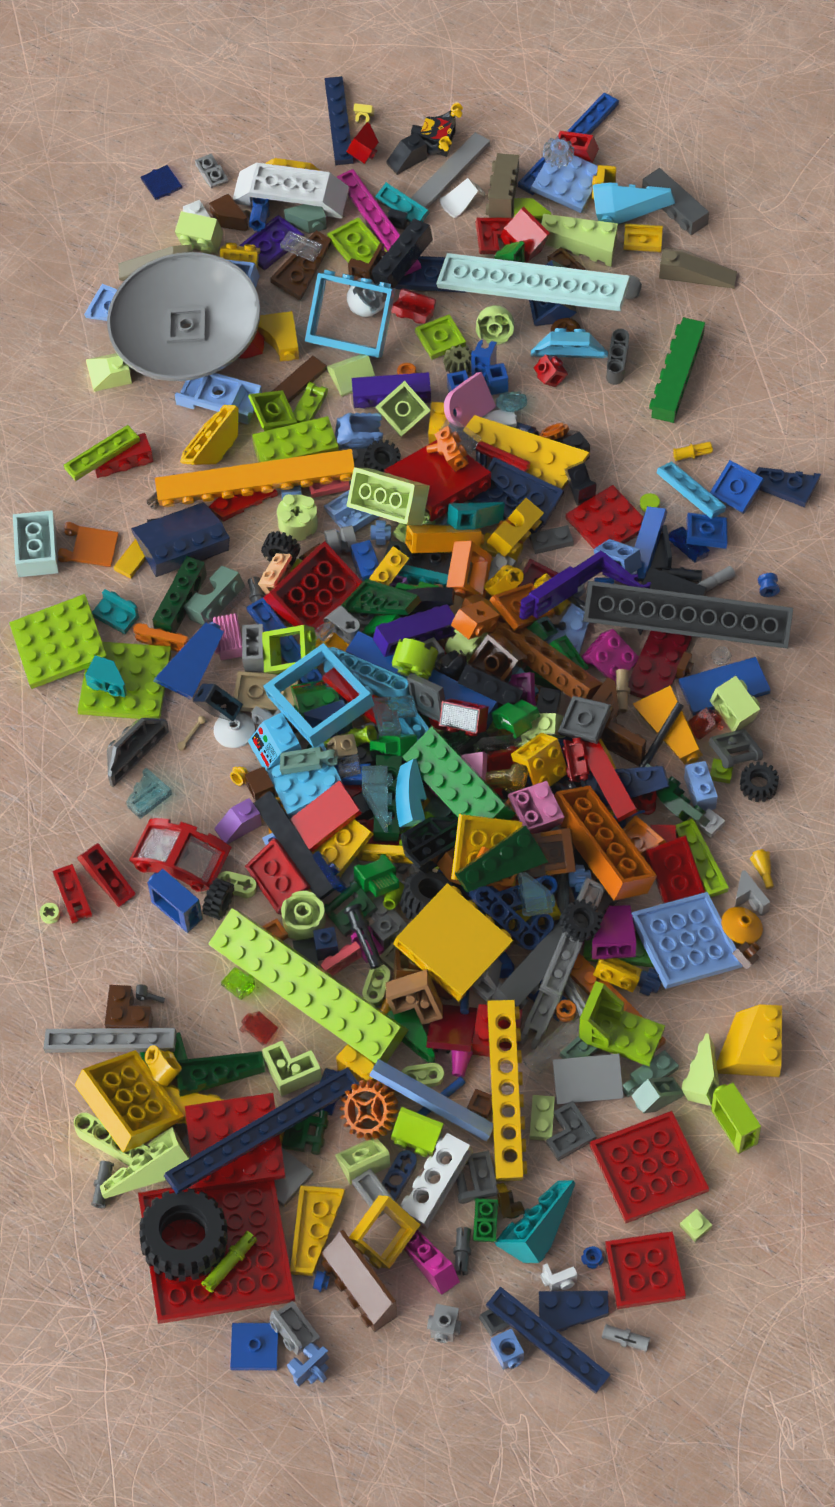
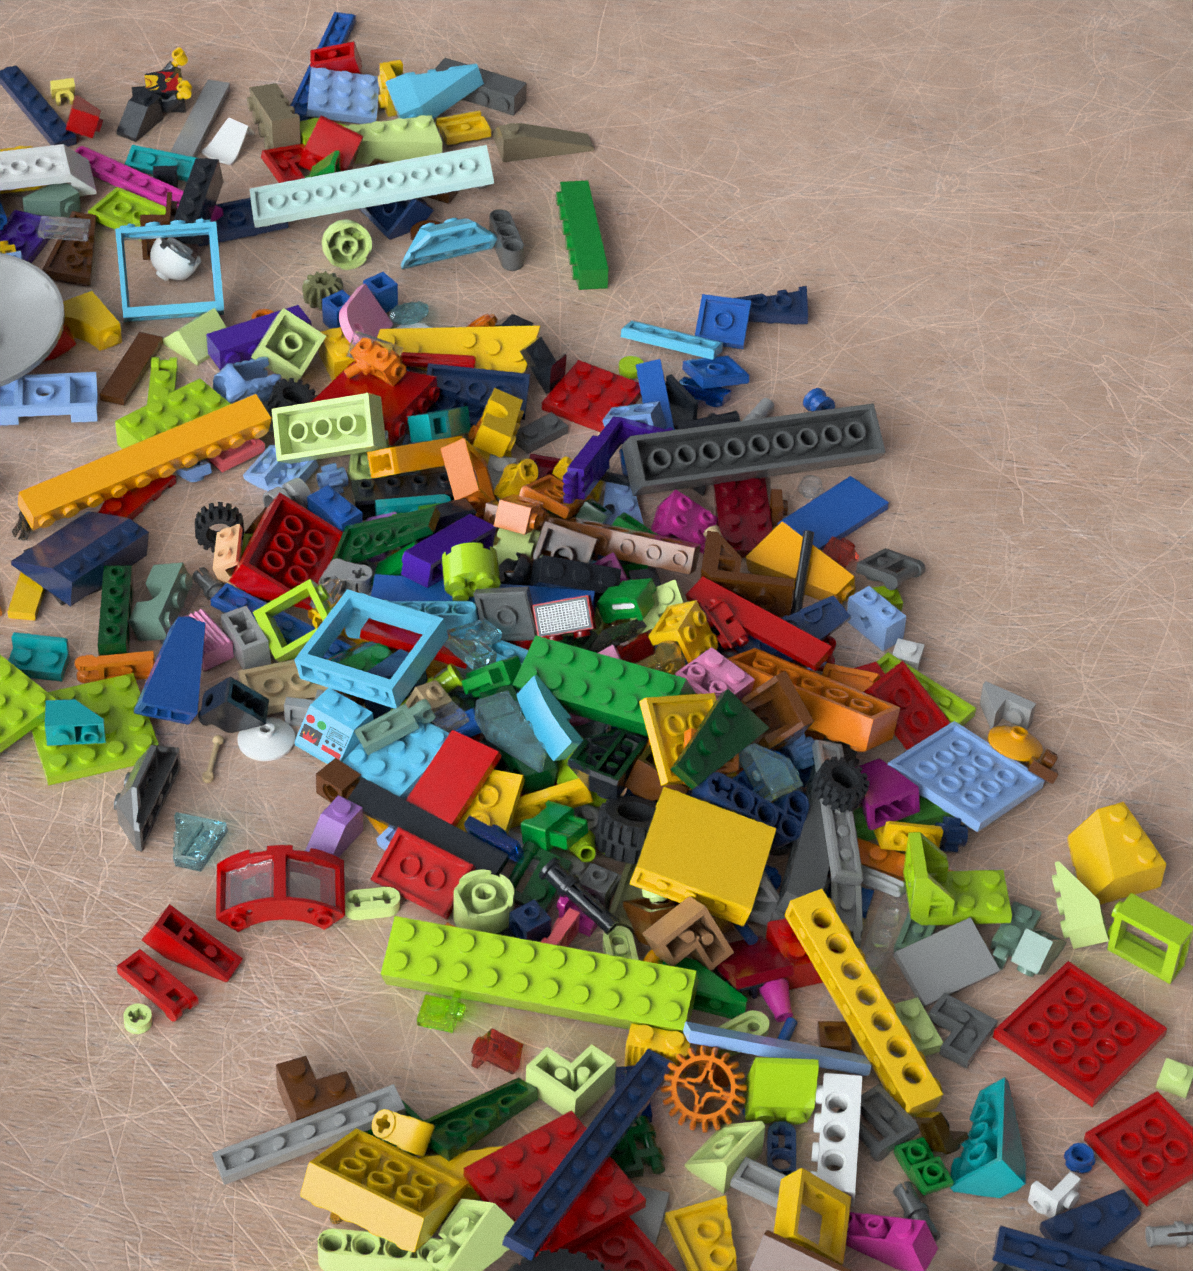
camera: 30 degrees left, 15 degrees down
dark grey hand [135,984,165,1003] -> none
blue window [147,869,203,933] -> none
yellow wedge [180,405,239,465] -> none
black tyre [202,878,234,920] -> none
yellow plate [230,766,249,786] -> none
lime slope [248,390,297,431] -> none
yellowish green brick [277,494,318,541] -> none
yellow hinge [369,546,409,586] -> none
red bracket [391,288,436,324] -> none
lime plate [415,314,466,360] -> none
blue hinge [471,340,497,375] -> none
red brick [533,354,568,387] -> none
clear gear [542,136,574,169] -> none
orange bush [556,1000,576,1022] -> none
dark grey plate [558,696,613,744] -> none
dark green slope [645,763,710,827] -> none
yellow axle [673,442,713,461] -> none
yellowish green brick [710,676,760,732] -> none
black tyre [740,761,779,802] -> none
yellow cone [750,849,774,889] -> none

